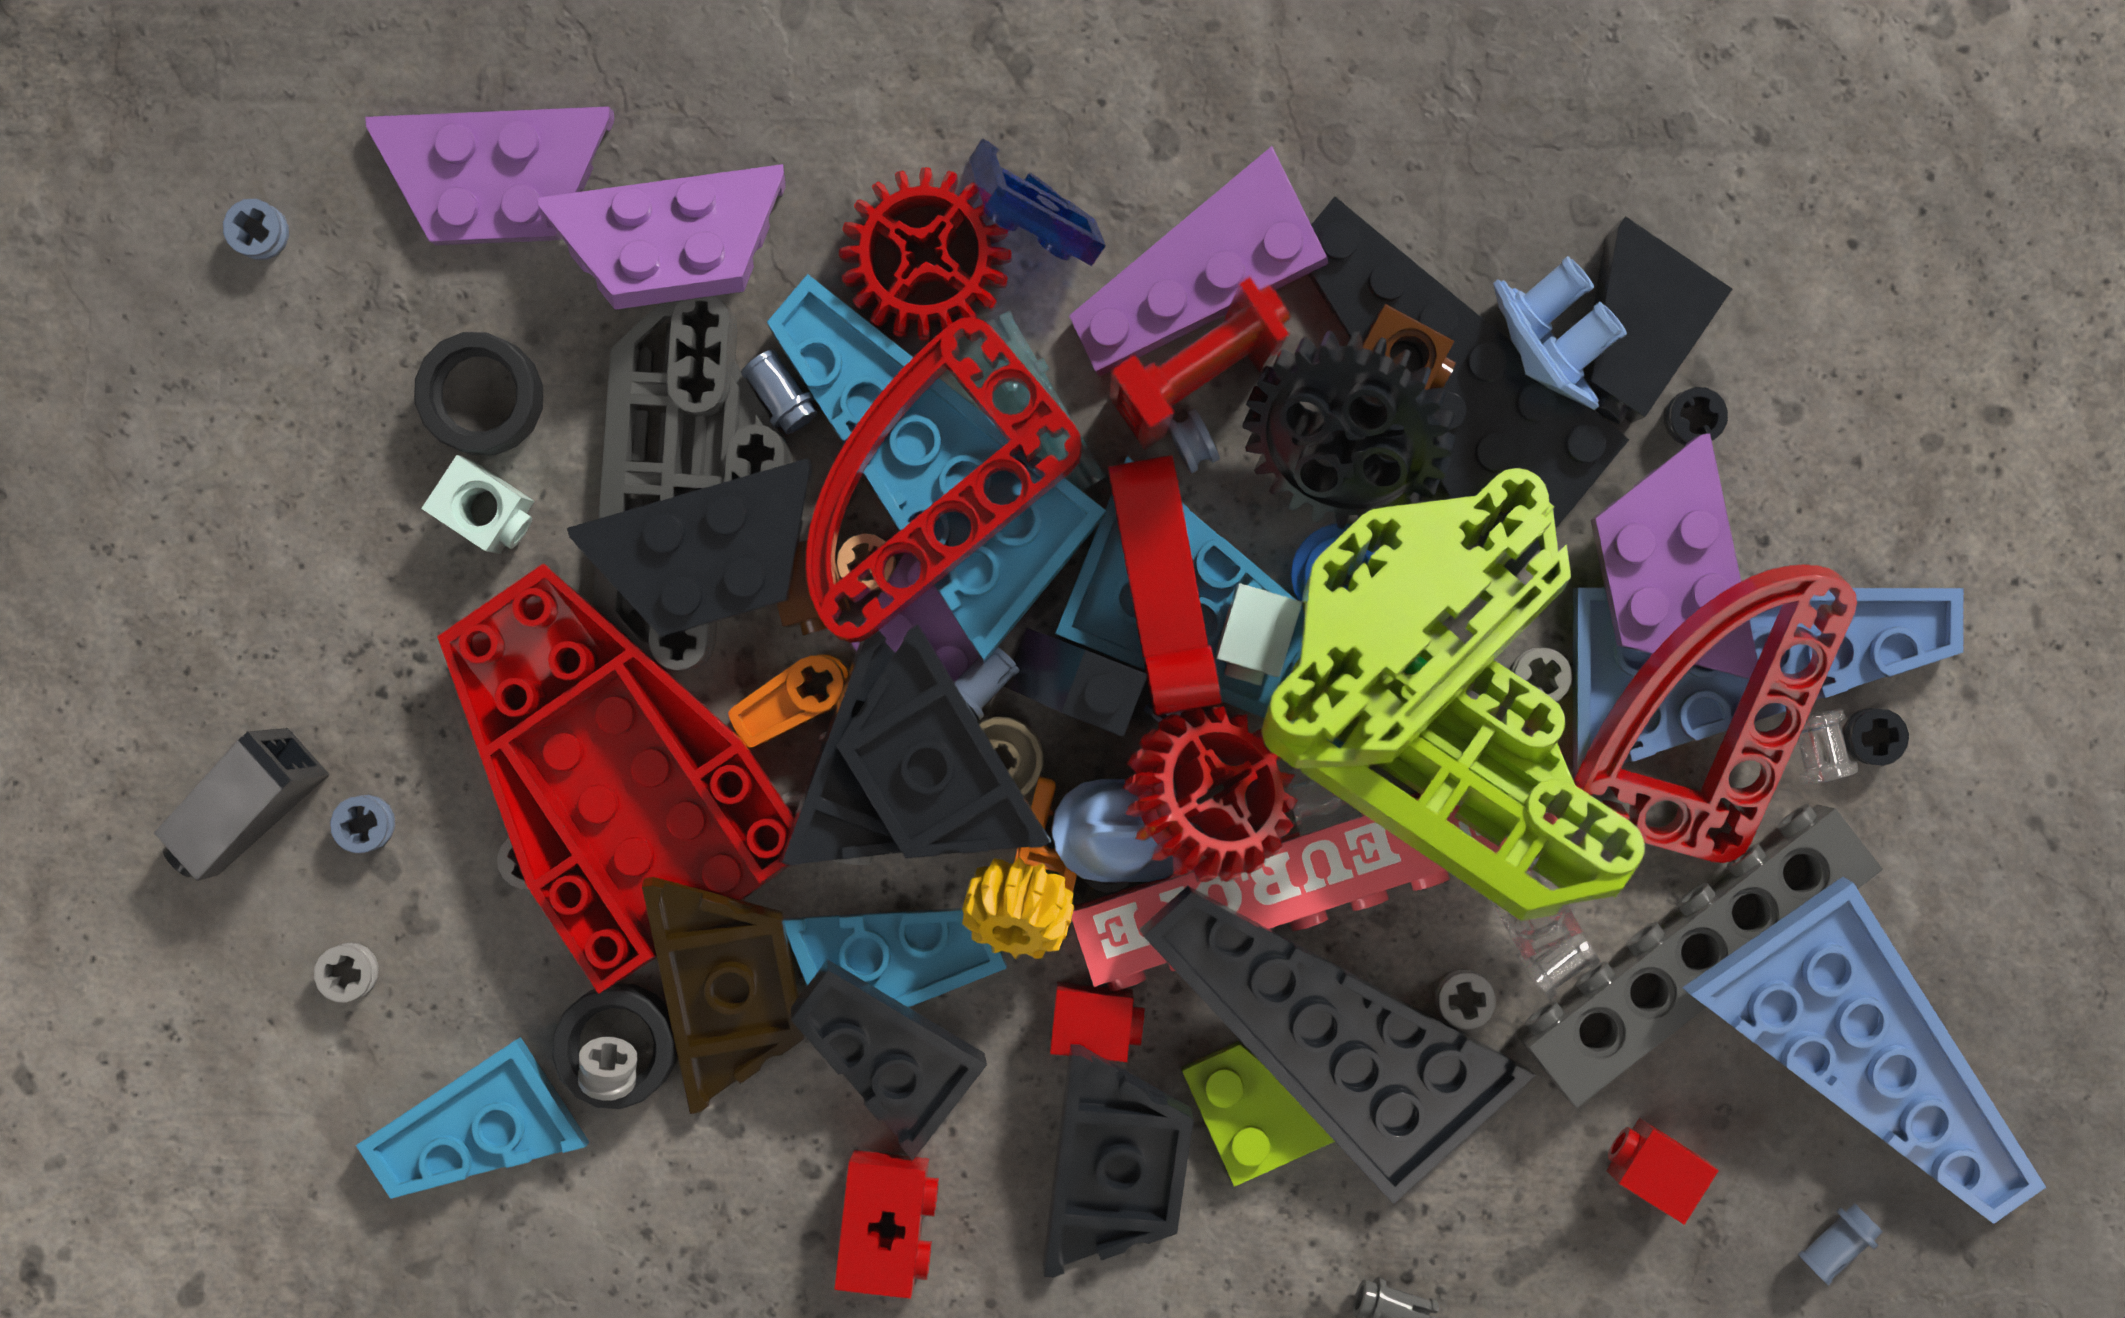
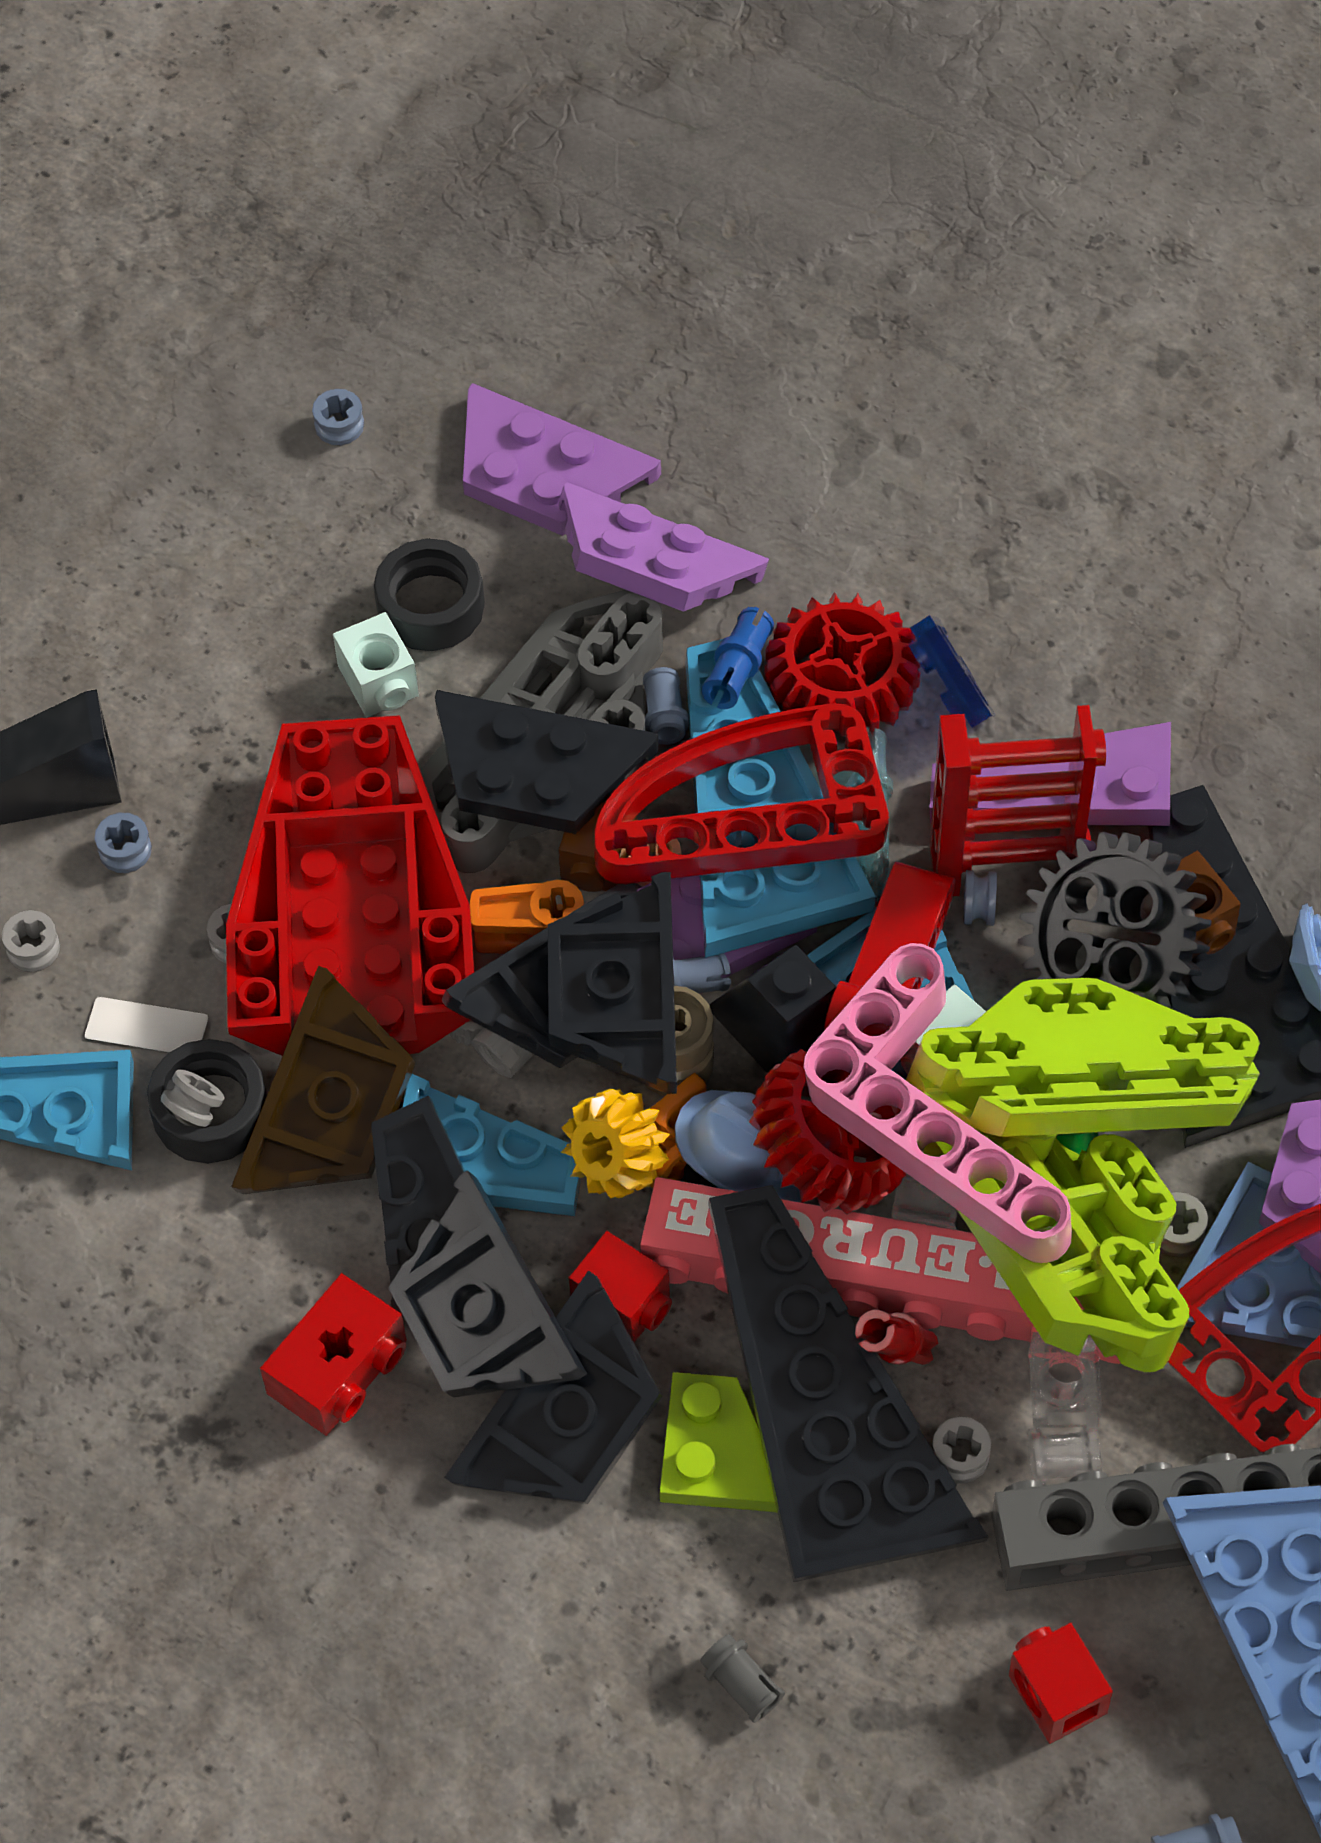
camera: 30 degrees right, 30 degrees down
none -> white sticker [85,997,208,1052]
none -> black wing [388,1170,587,1398]
none -> blue pin [701,607,775,709]
none -> bright pink beam [804,943,1072,1263]
none -> red axle [855,1310,939,1365]

